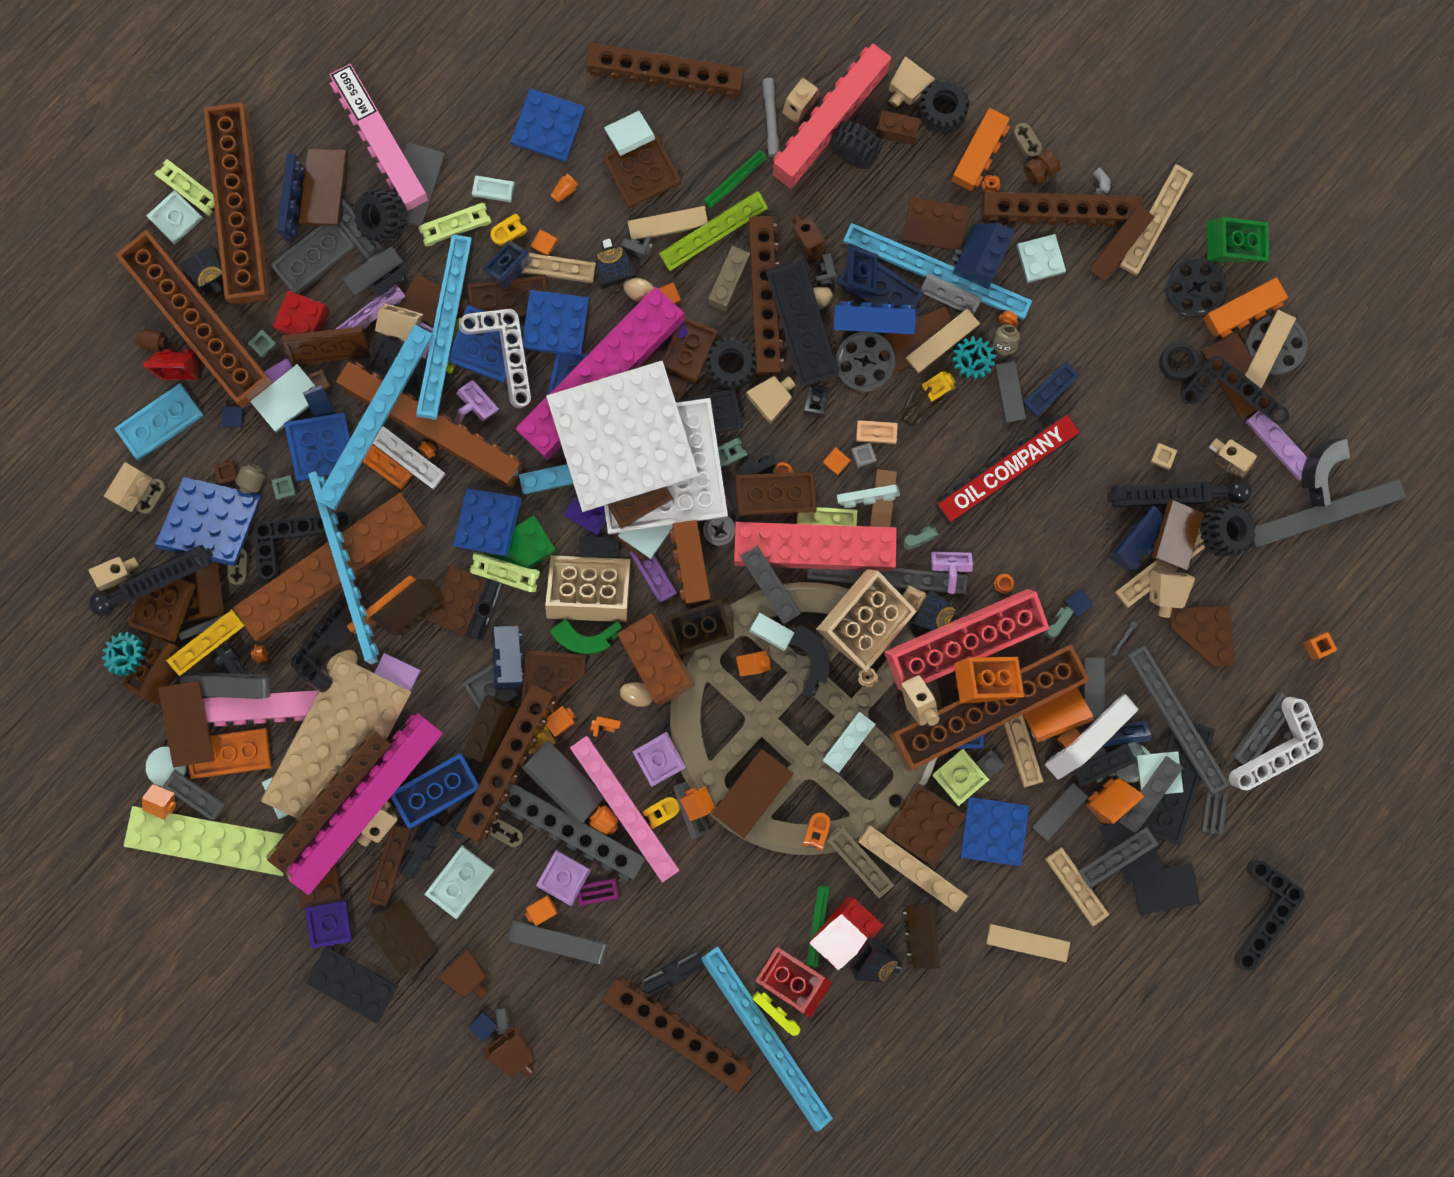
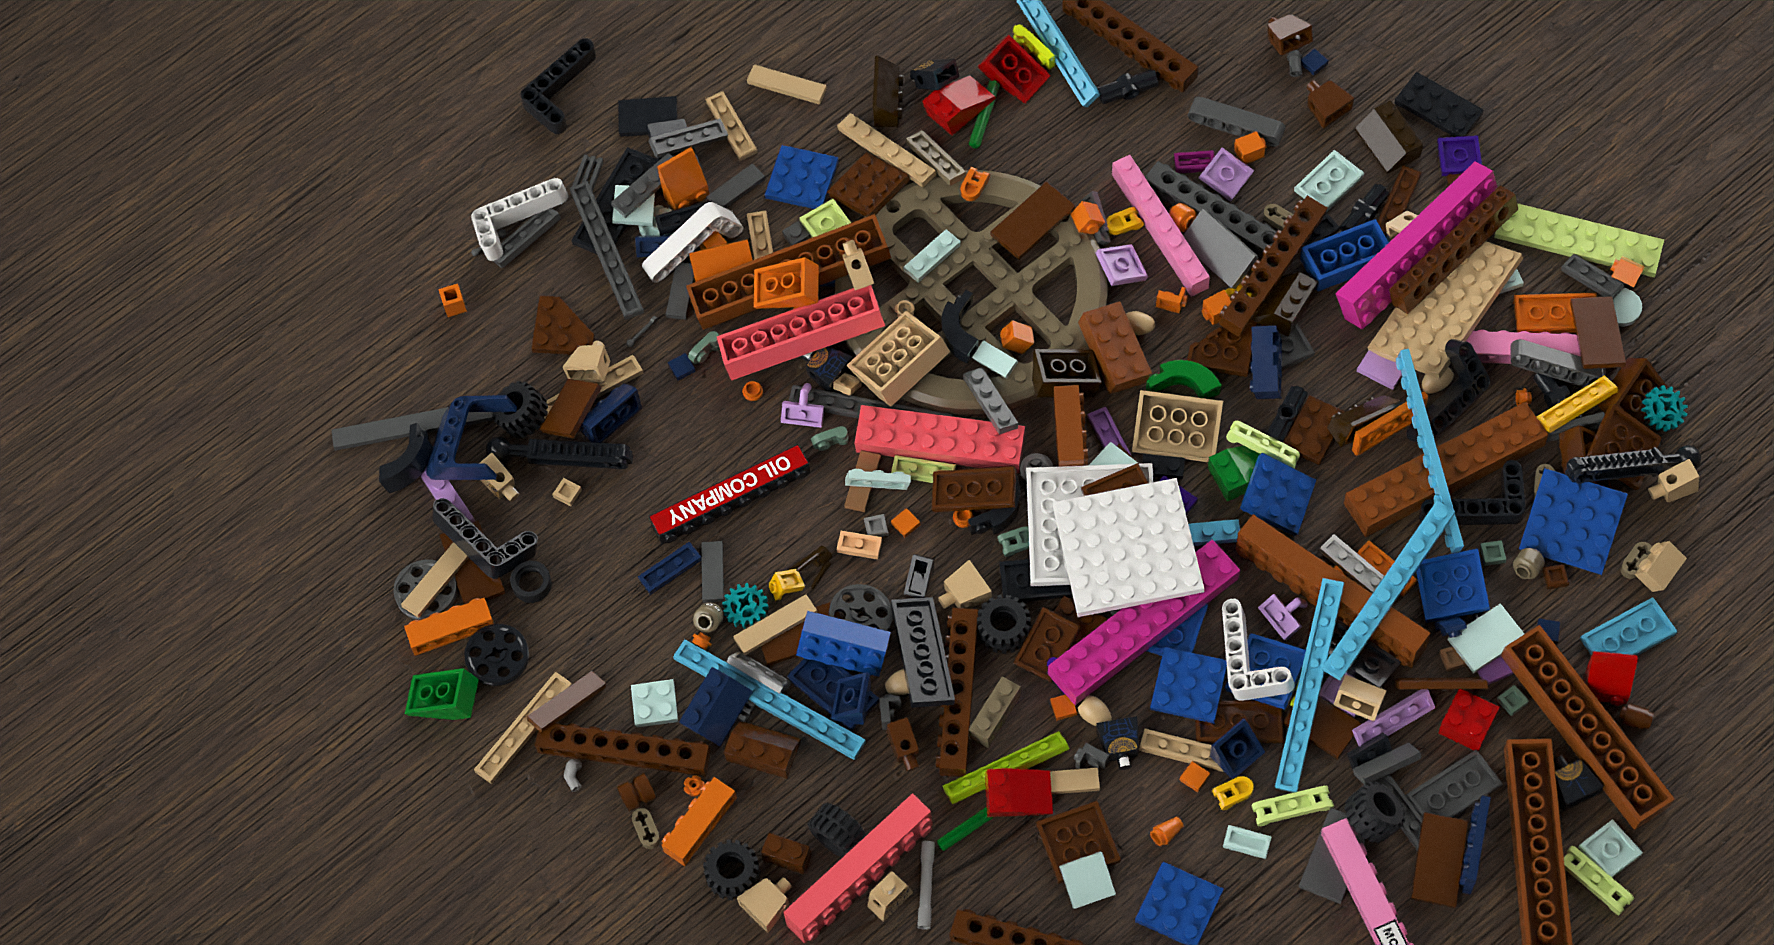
camera: 165 degrees left, 20 degrees down
none -> dark blue windscreen [426,395,517,480]
none -> red slope [985,768,1053,817]

